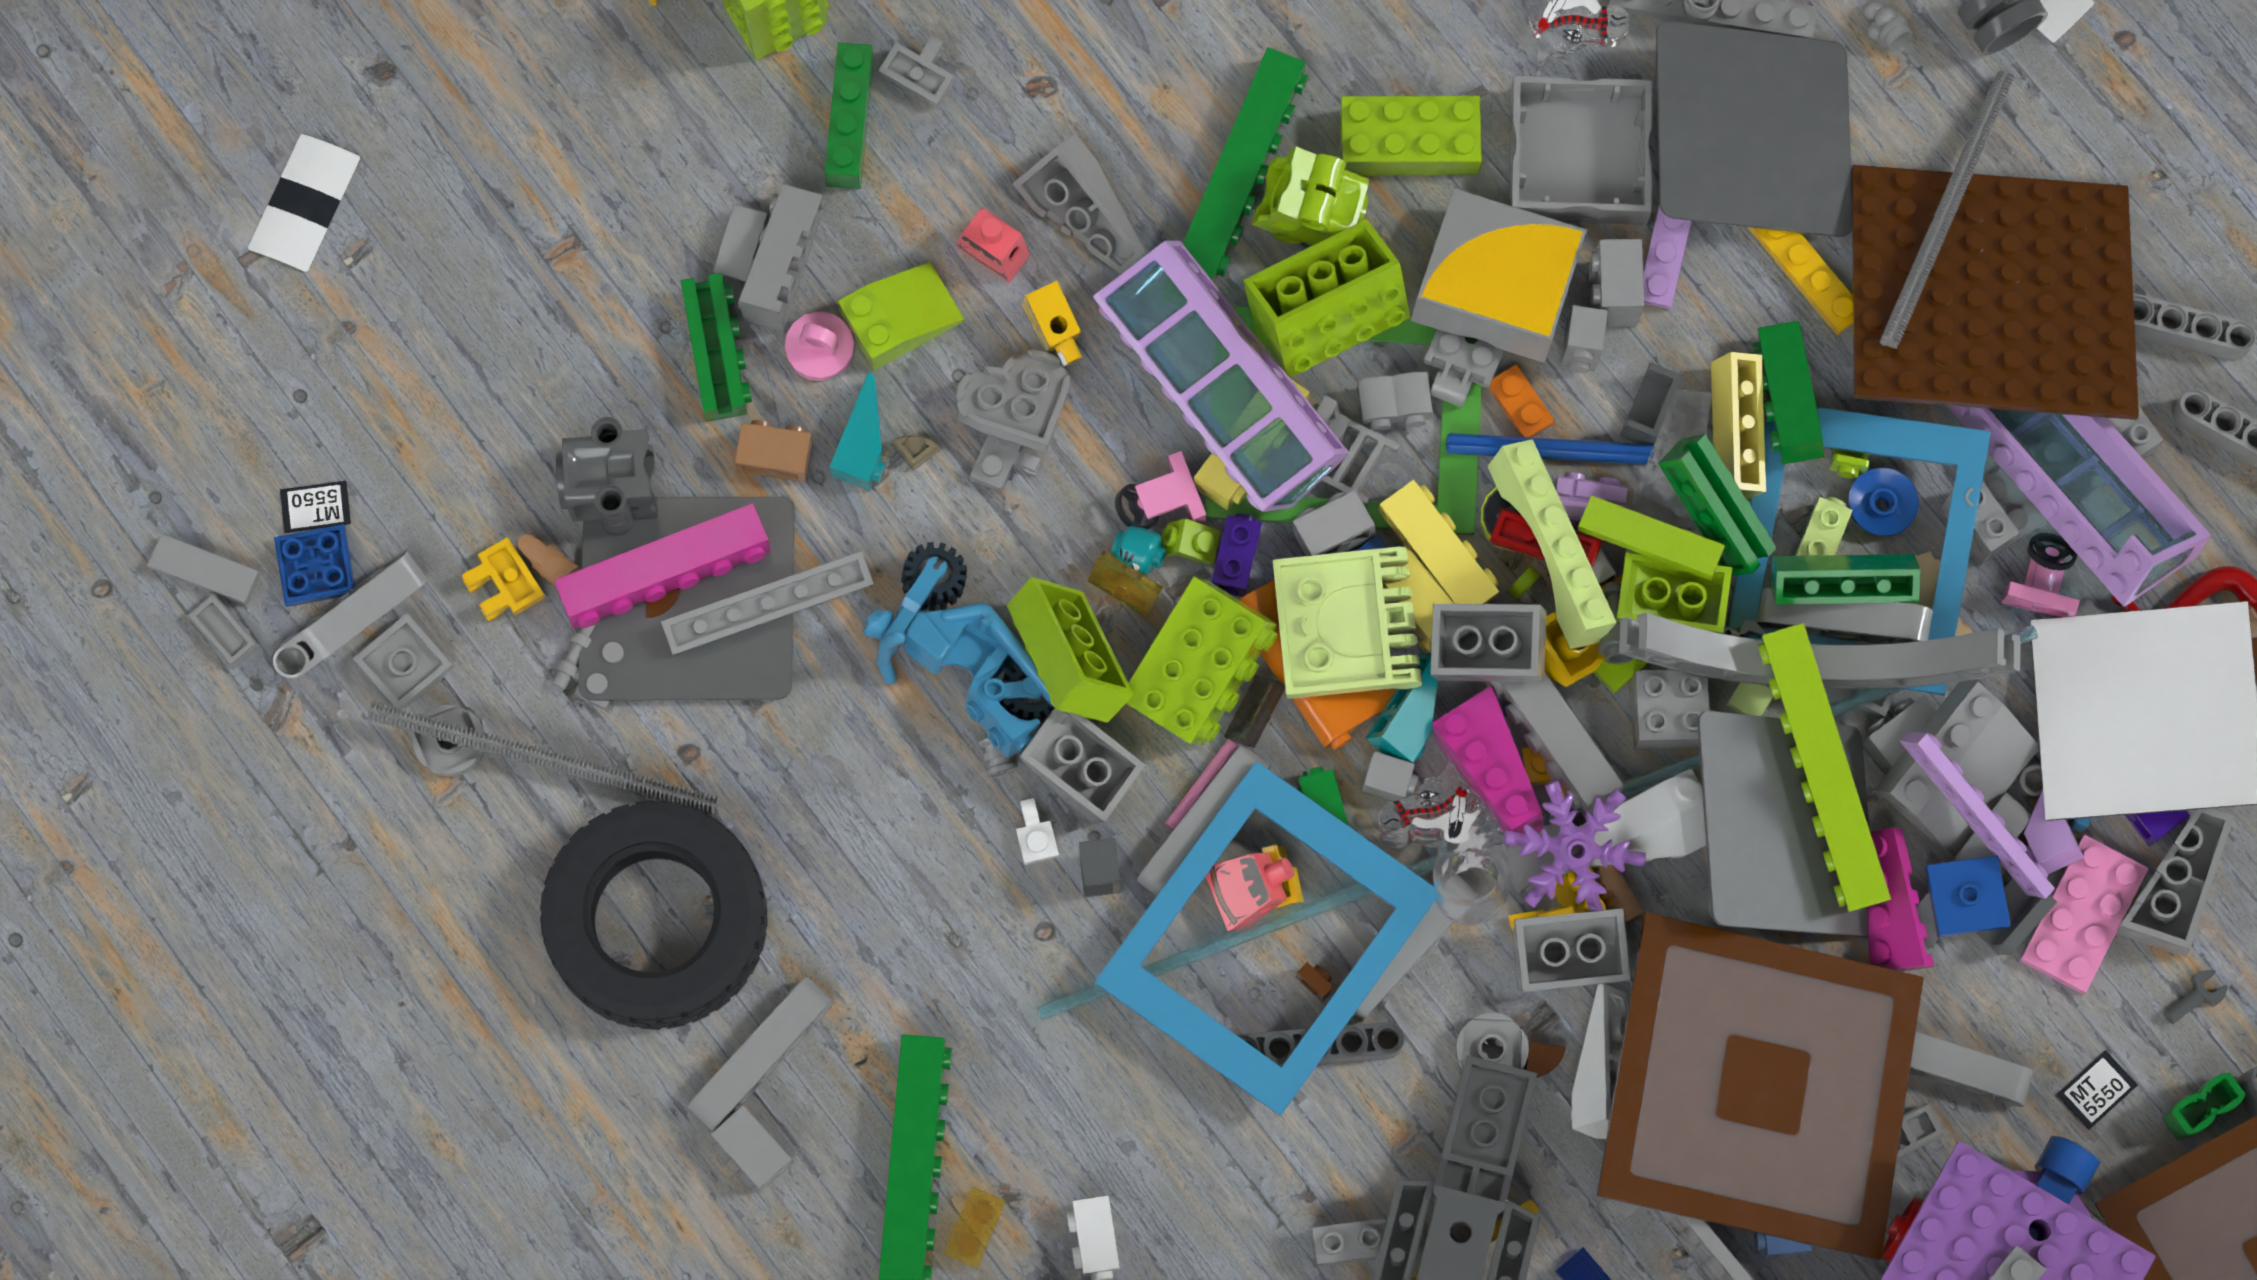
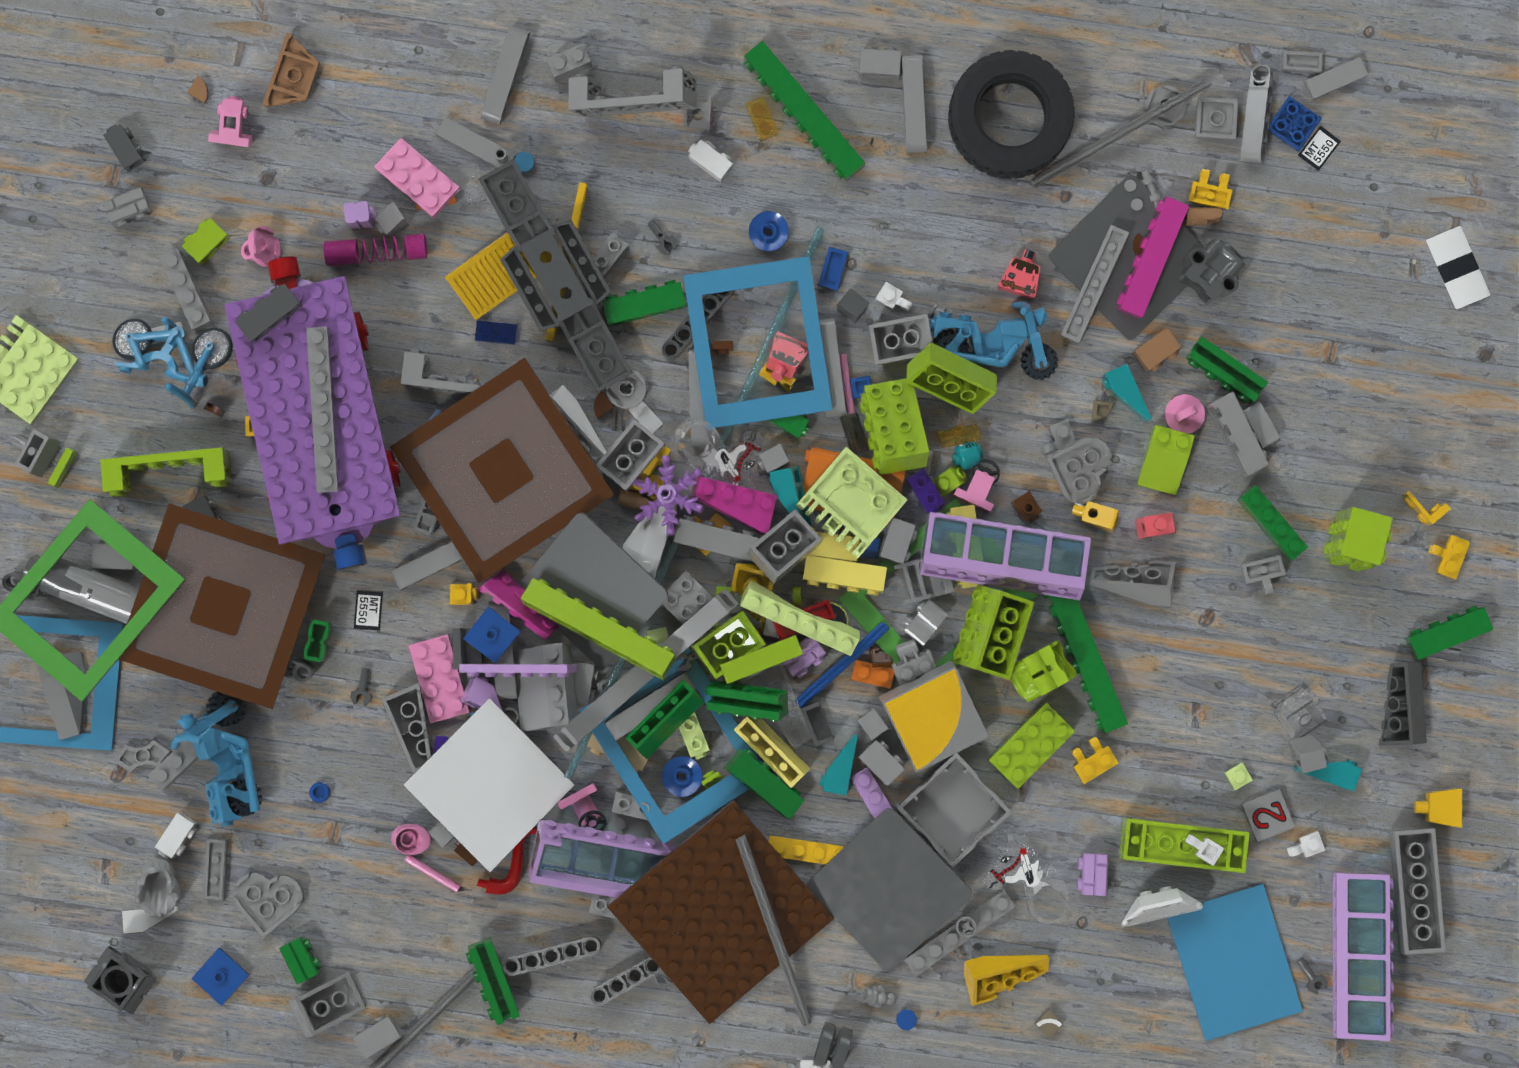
camera: 135 degrees right, 10 degrees up
none -> yellow bracket [450,583,479,605]
none -> green brick [602,280,687,327]
none -> white sticker [628,401,663,434]
none -> dark grey bar [647,220,677,255]
none -> blue dish [749,211,789,251]
none -> blue tile [818,247,848,291]
none -> teal slope [819,735,858,796]
none -> blue tile [850,376,872,399]
none -> reddish brown tile [869,647,893,668]
none -> torso [997,249,1040,301]
none -> reddish brown brick [1011,491,1042,524]
none -> yellow plate [1071,736,1119,784]

